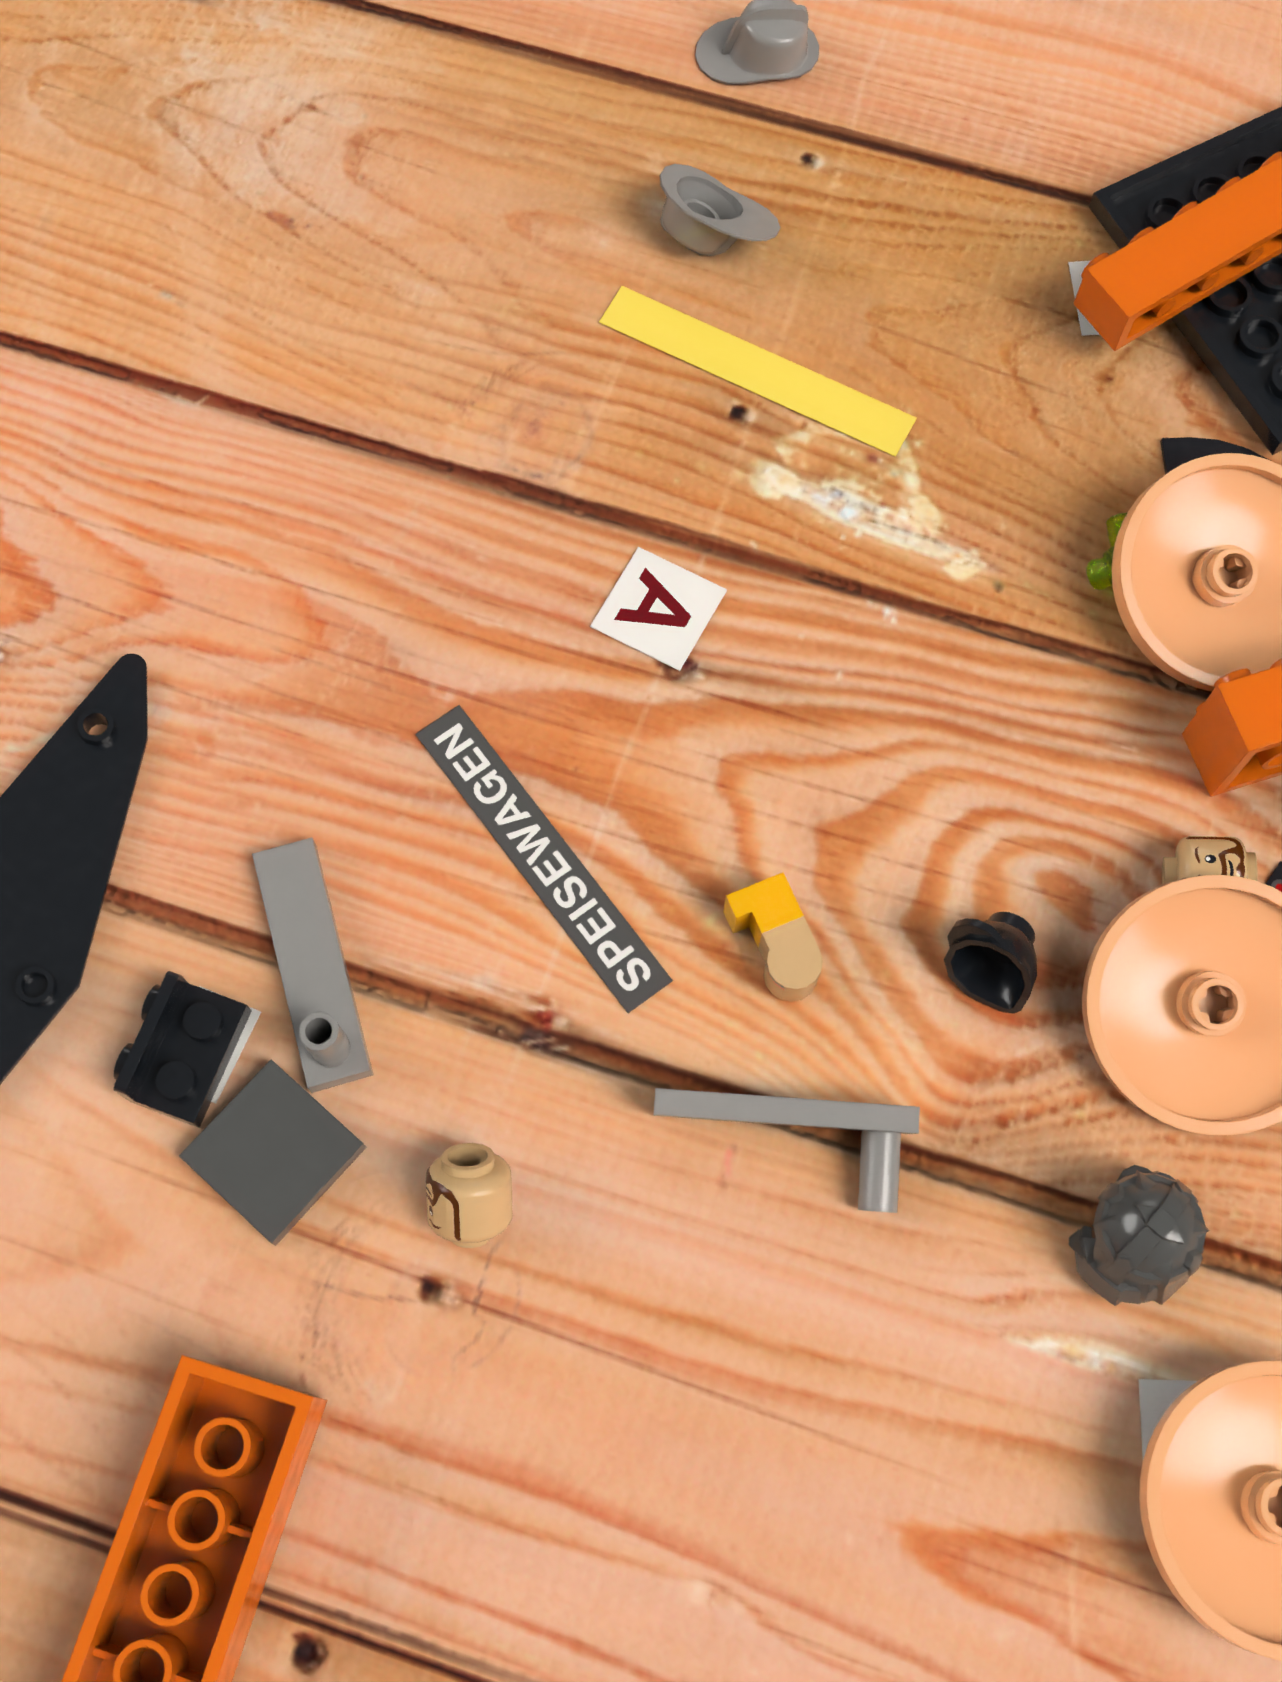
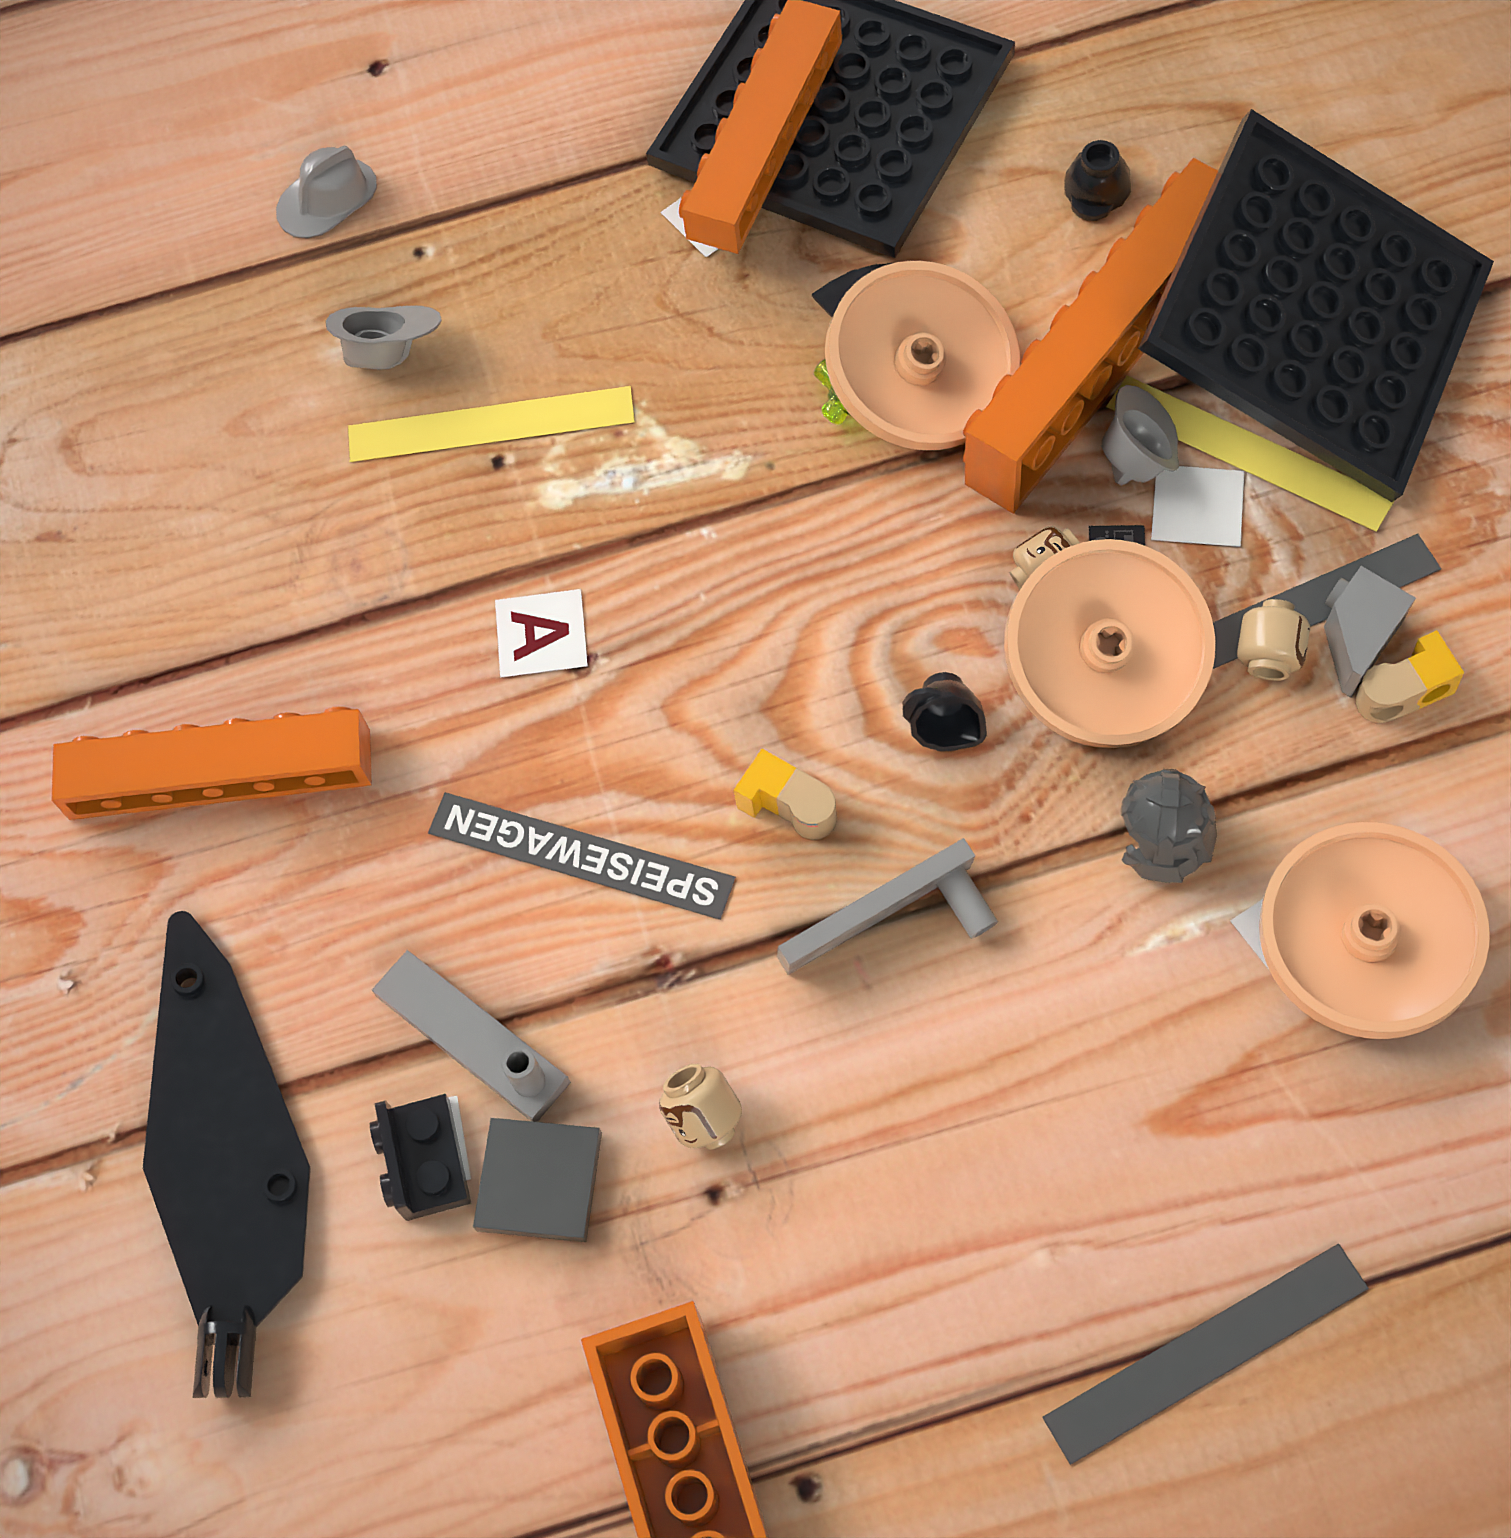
camera: 25 degrees left, 5 degrees down
none -> orange brick [51,706,372,820]

